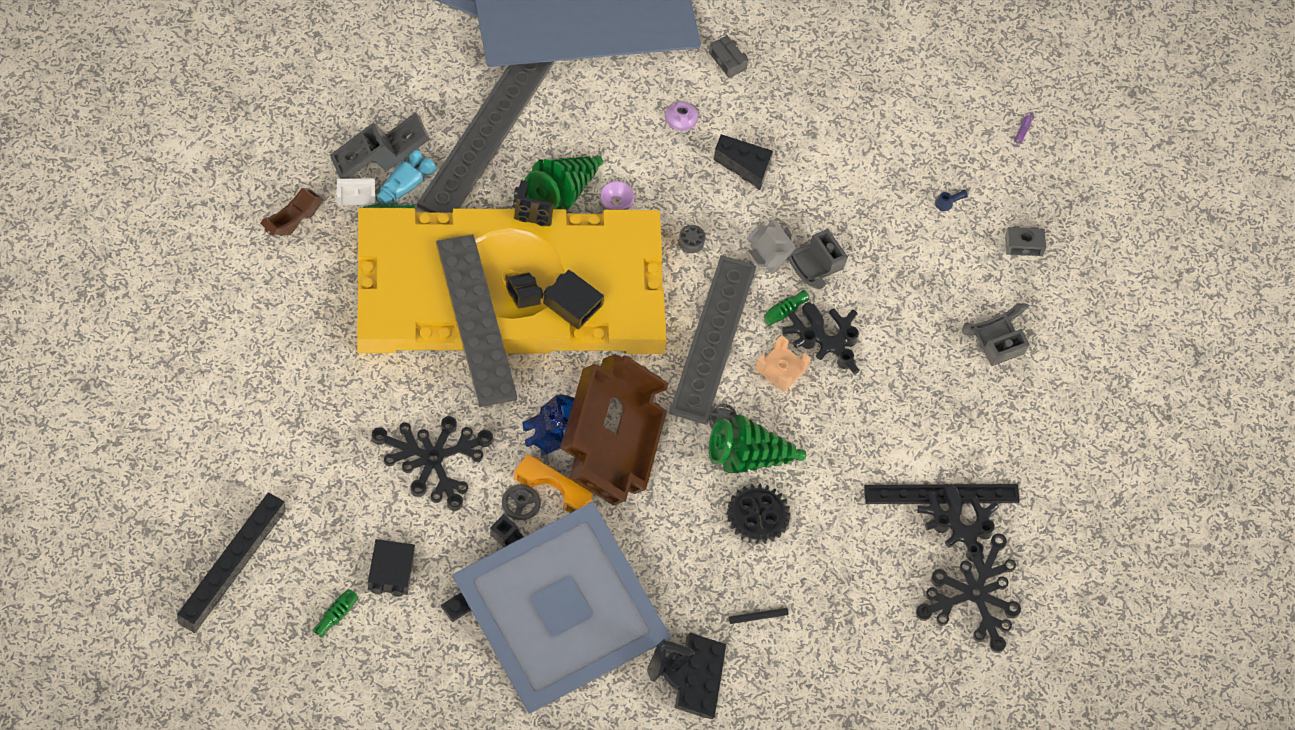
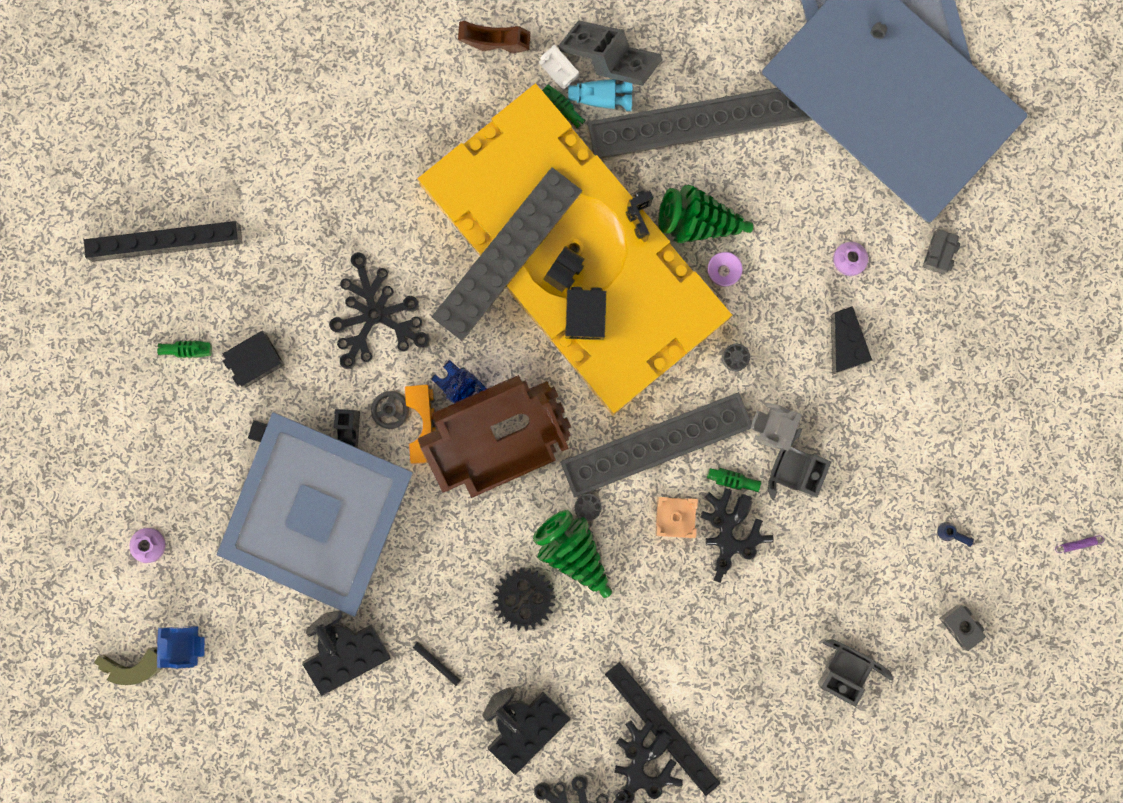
camera: 60 degrees right, 25 degrees up
none -> black plate [482,687,571,775]

